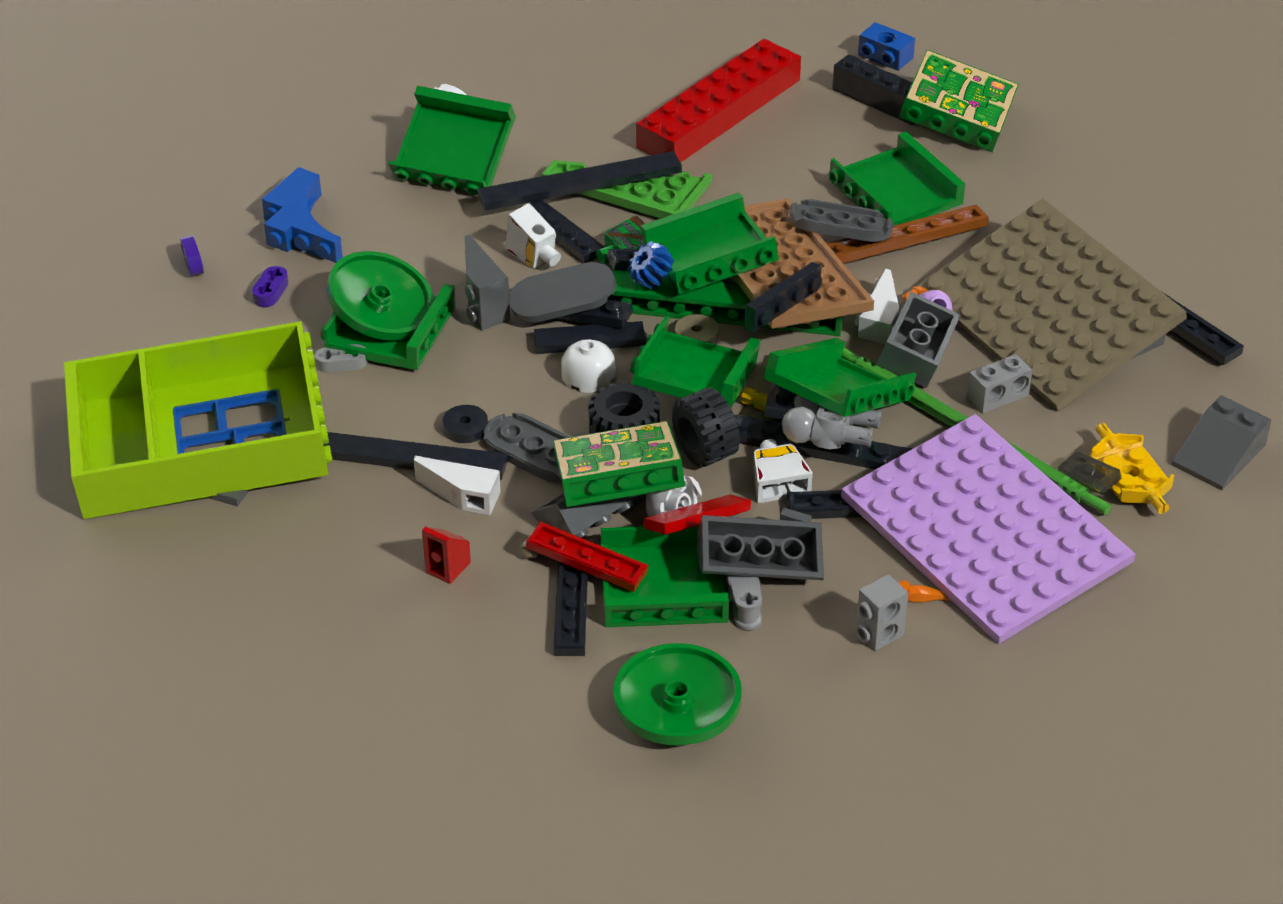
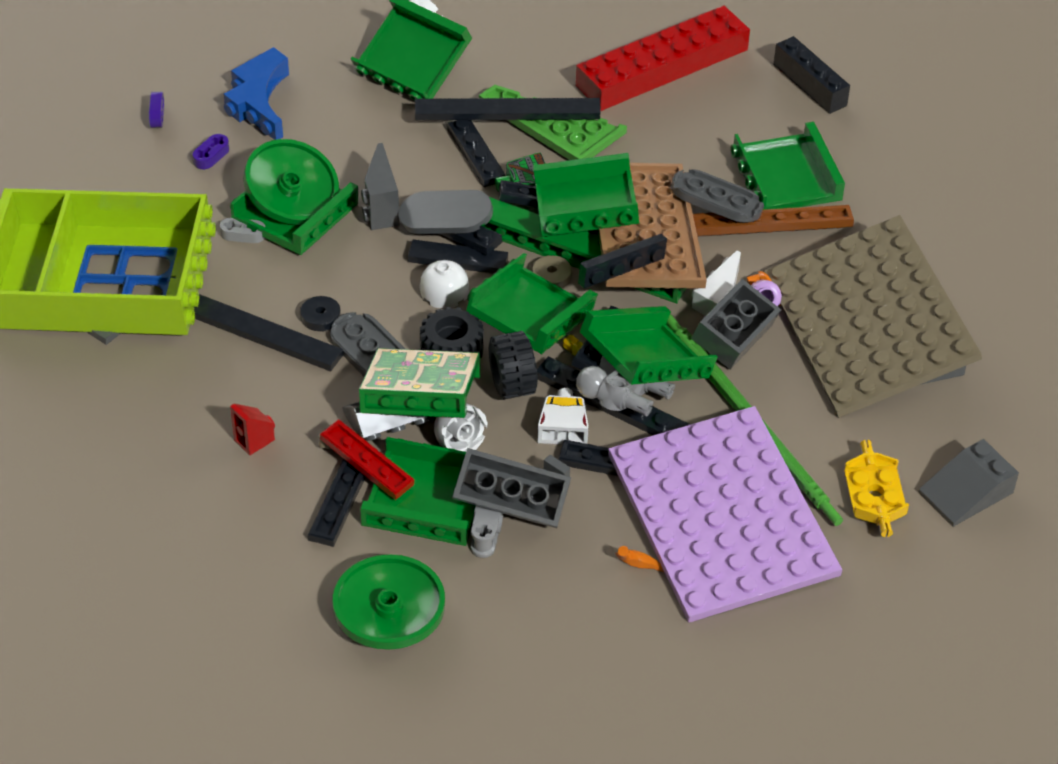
camera: 15 degrees right, 5 degrees up
white slope [414,456,501,515] -> none
white torso [505,203,561,268] -> none
blue gear [627,241,674,289] -> none
red tile [644,494,751,535] -> none
light grey brick [856,574,908,651] -> none
blue brick [858,22,915,71] -> none
panel [899,50,1019,152] -> none
light grey brick [967,354,1032,414] -> none
clear smoke plate [1057,451,1122,495] -> none
black plate [1161,291,1244,365] -> none

